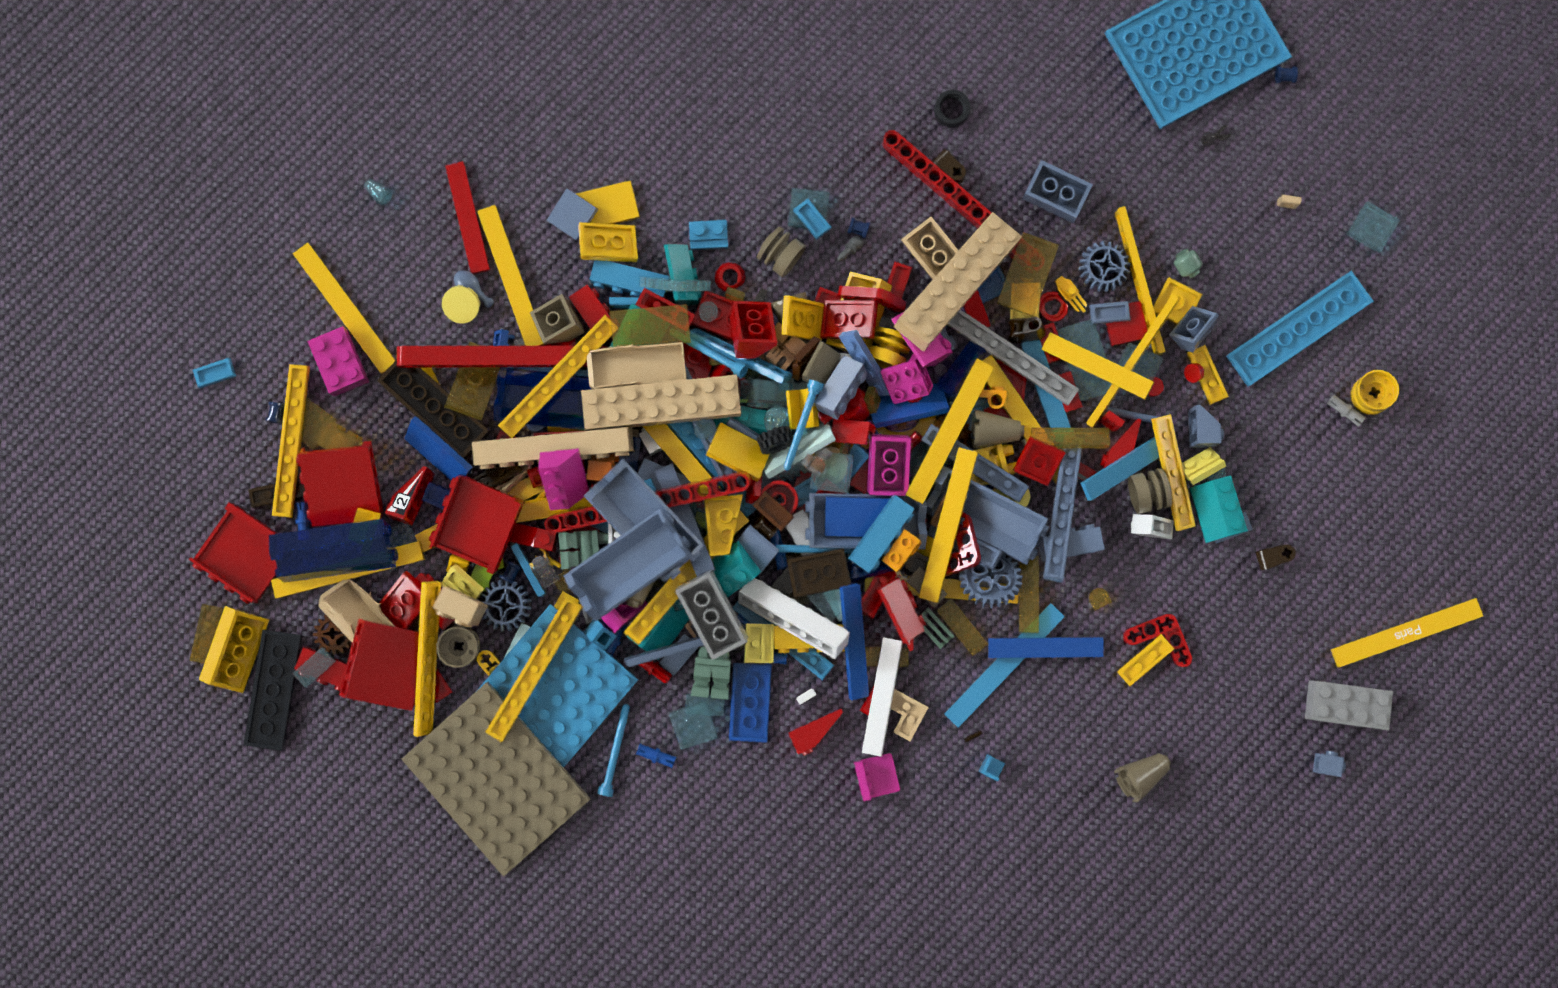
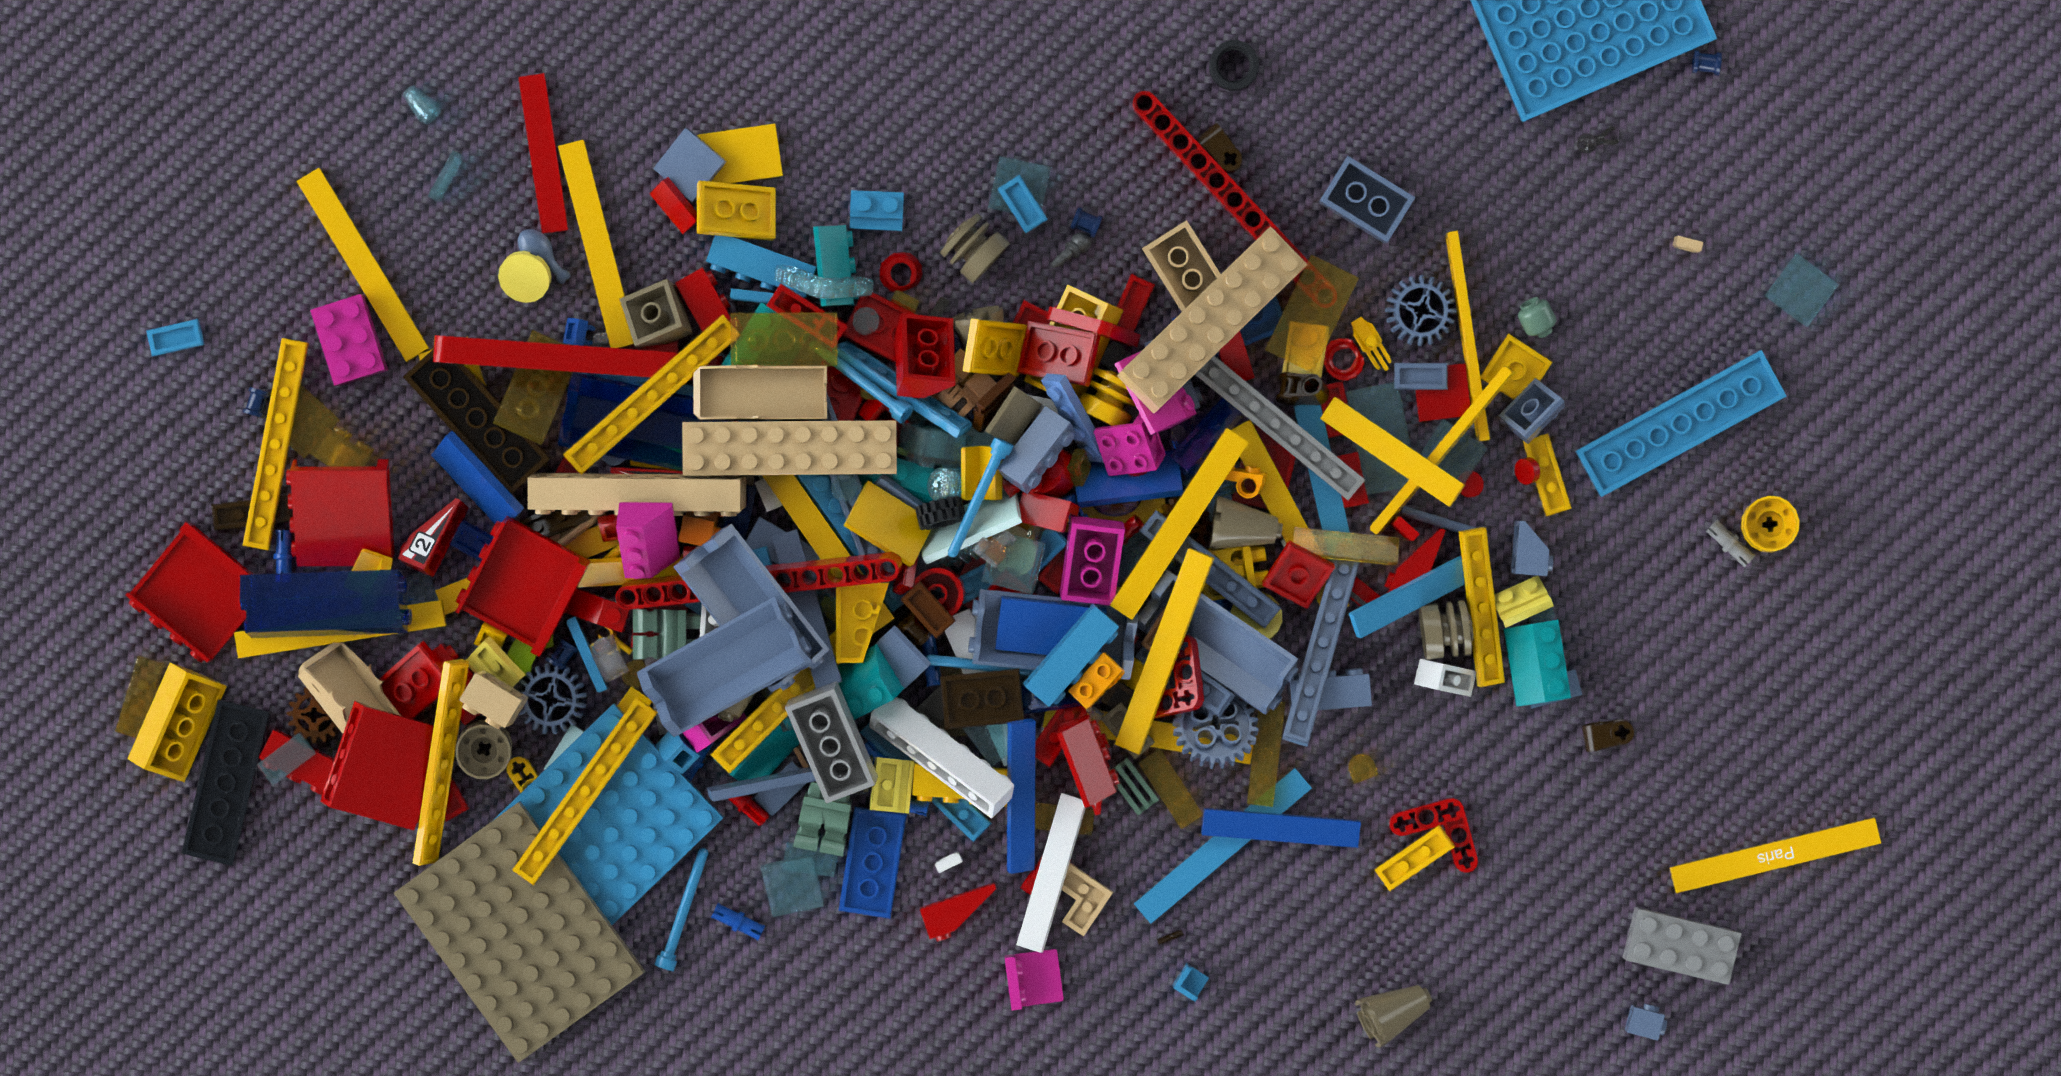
camera: 10 degrees right, 5 degrees up
none -> clear light blue tile [428,150,464,202]
none -> red tile [649,177,697,234]

